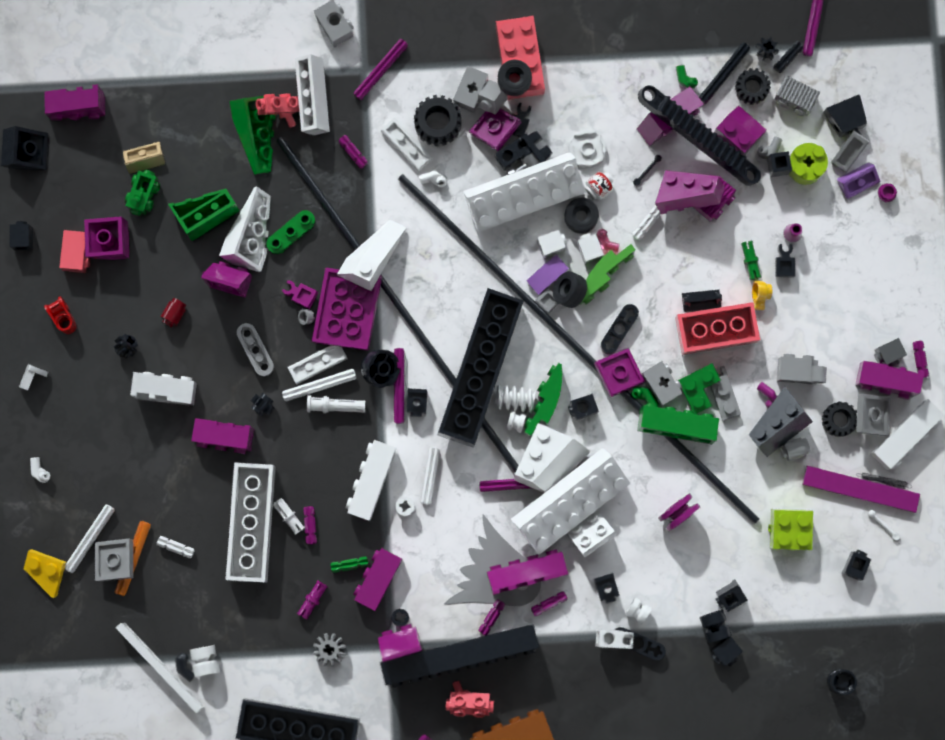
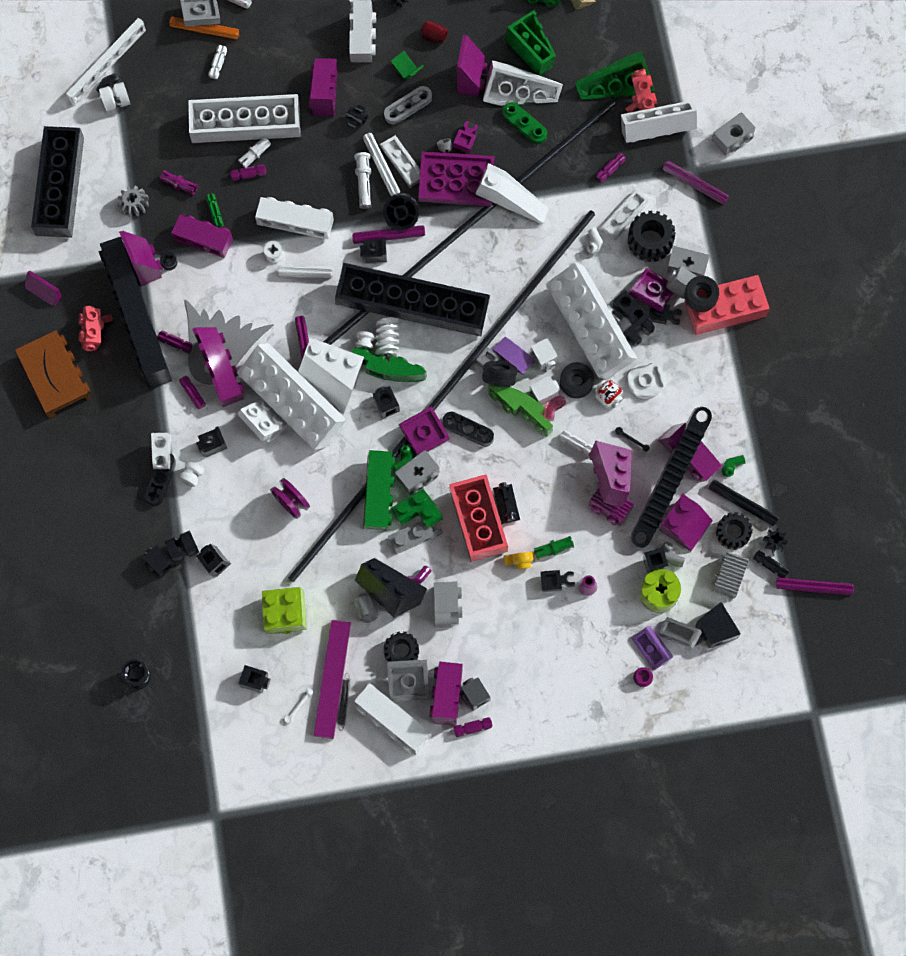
camera: 85 degrees right, 10 degrees down
none -> green bracket [390,51,424,81]

